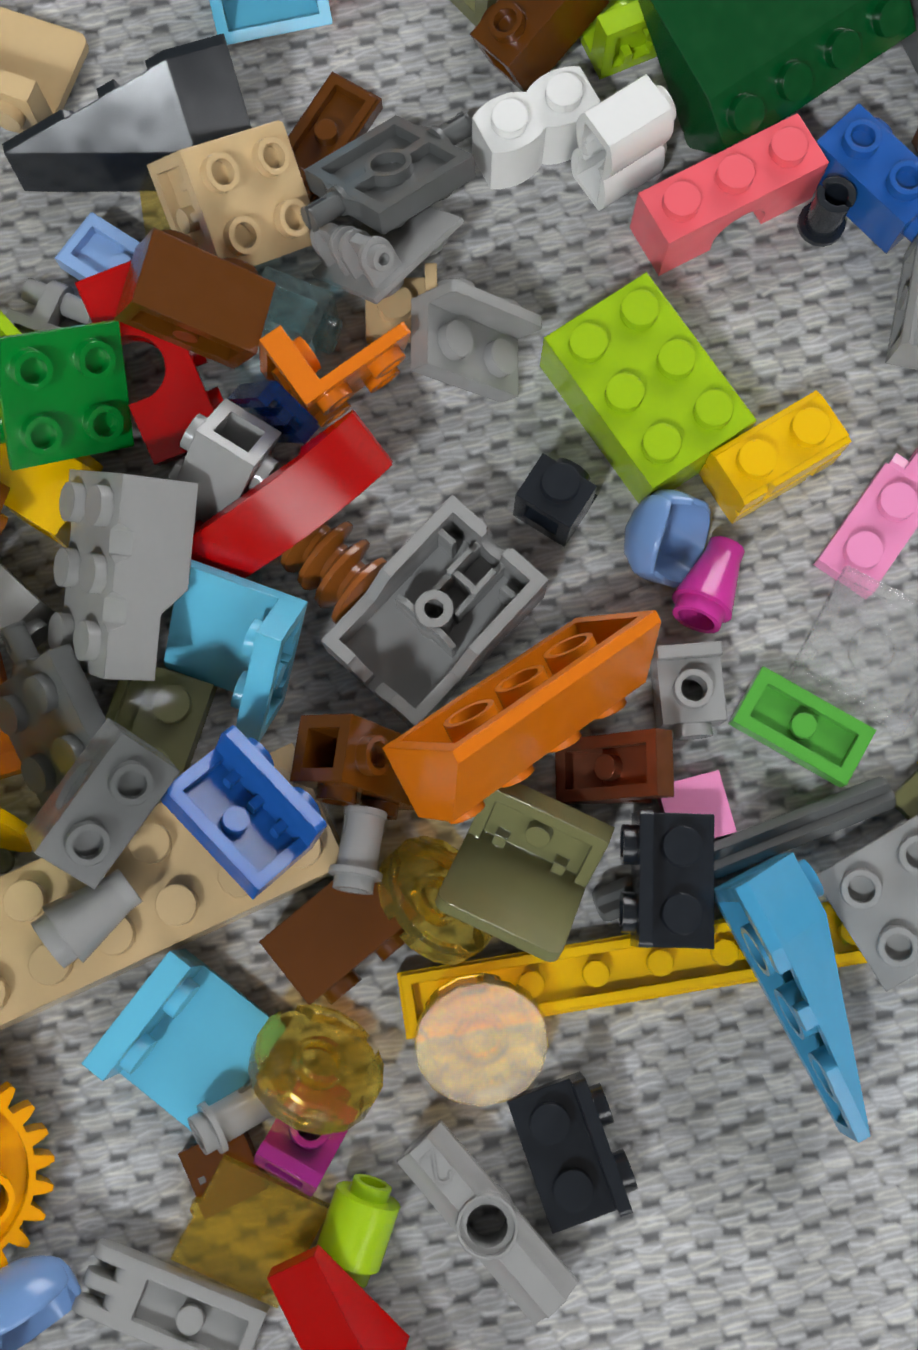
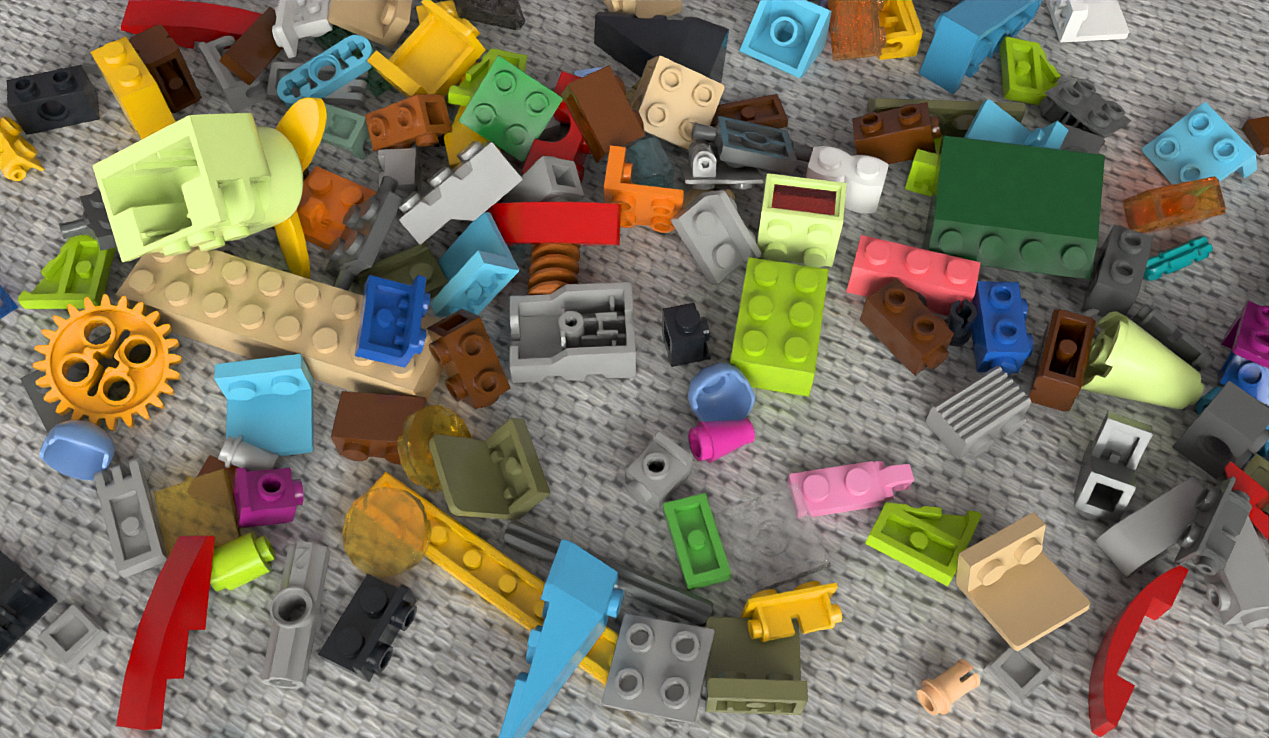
camera: 45 degrees right, 20 degrees down
dark grey brick [25,717,180,890] -> none
light grey cone [31,869,143,968] -> none
clear blue tile [227,380,320,444] -> none
clear yellow tile [248,1004,384,1135] -> none
light grey pin [328,805,388,895] -> none
orange slope [382,610,661,824] -> none
copper slope [555,728,674,804] -> none
white brick [571,74,676,211] -> none
black bracket [619,809,714,949] -> none
bright pink tile [657,770,737,838] -> none
yellow brick [699,390,852,524] -> none
none -> yellowish green piece [757,173,847,268]
none -> reddish brown brick [860,278,954,376]

